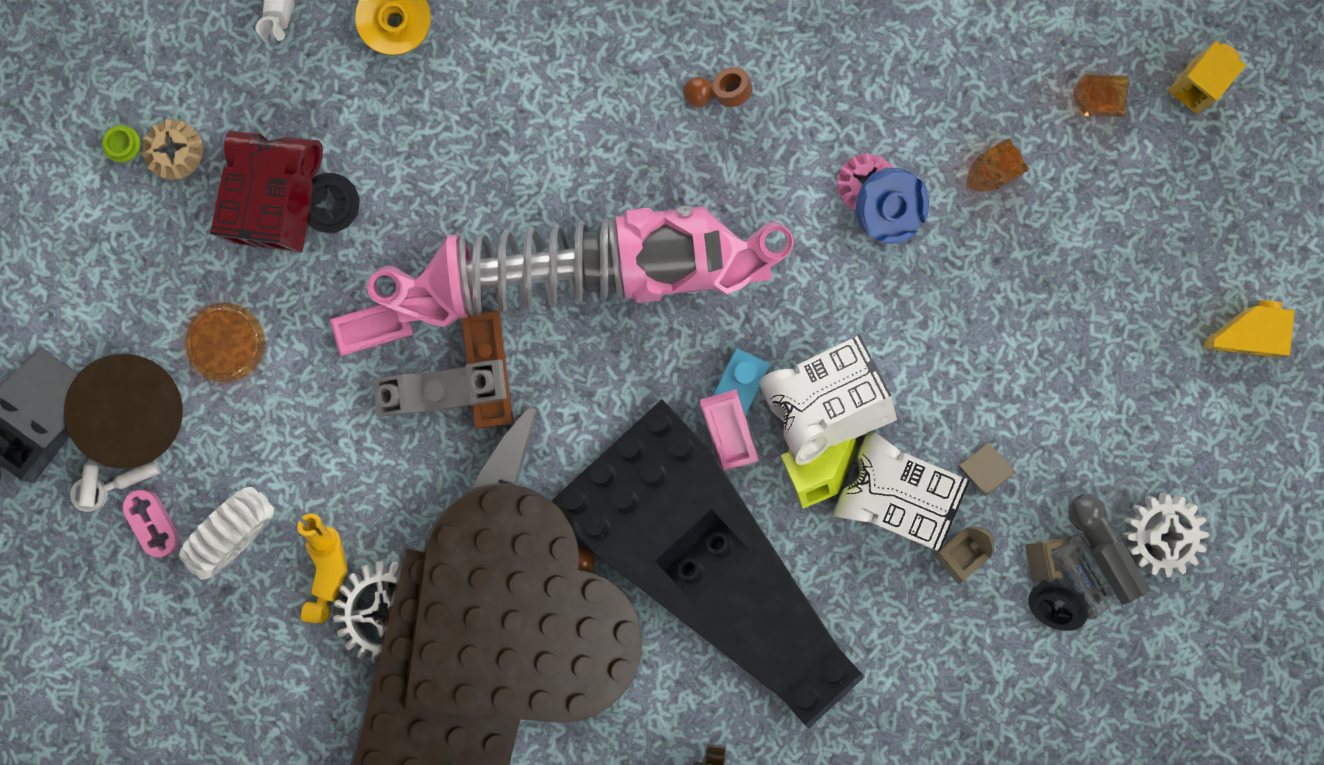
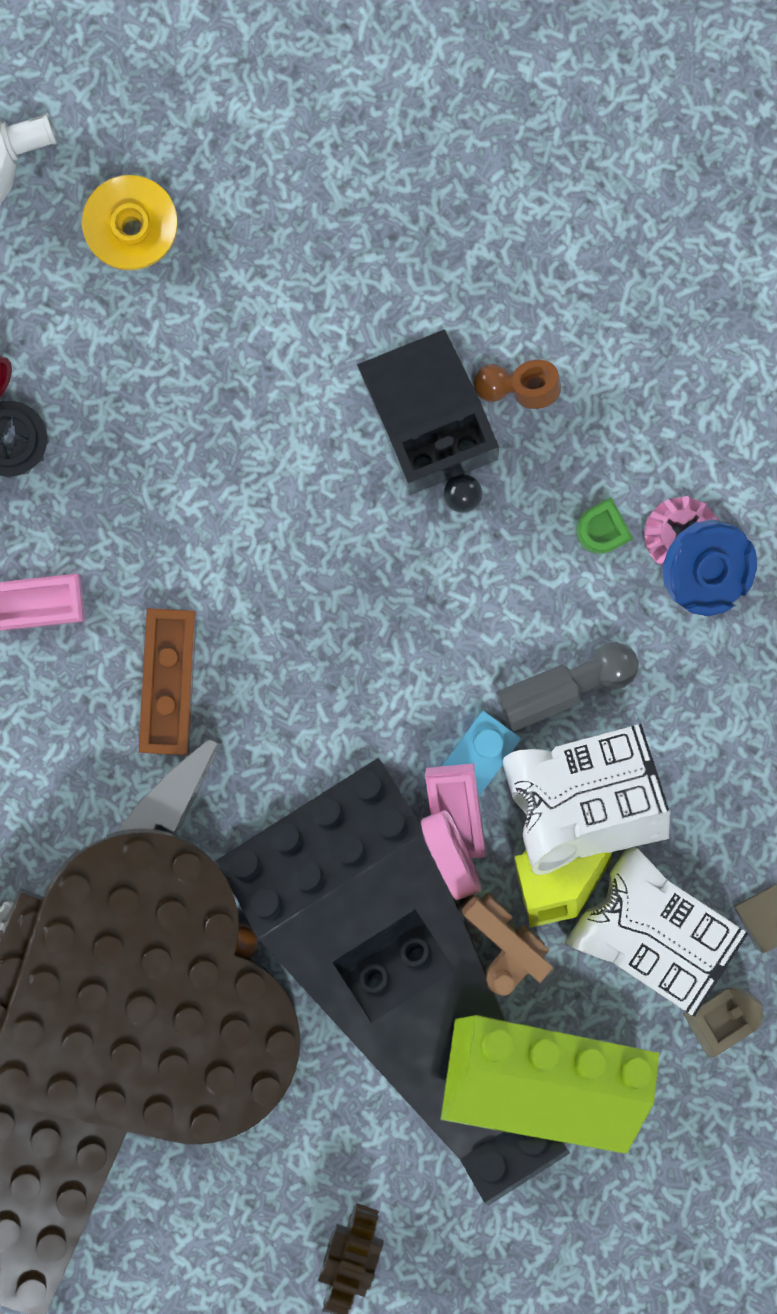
camera: 10 degrees right, 0 degrees up
piece [367,206,794,327] -> none
light grey slope [372,360,507,417] -> none
none -> black slope [357,329,499,513]
none -> bright pink beam [421,810,481,900]
none -> lime slope [441,1016,660,1154]
none -> medium nougat plate [460,892,553,996]
none -> dark grey piece [496,642,639,732]
none -> bright green tile [576,497,634,554]

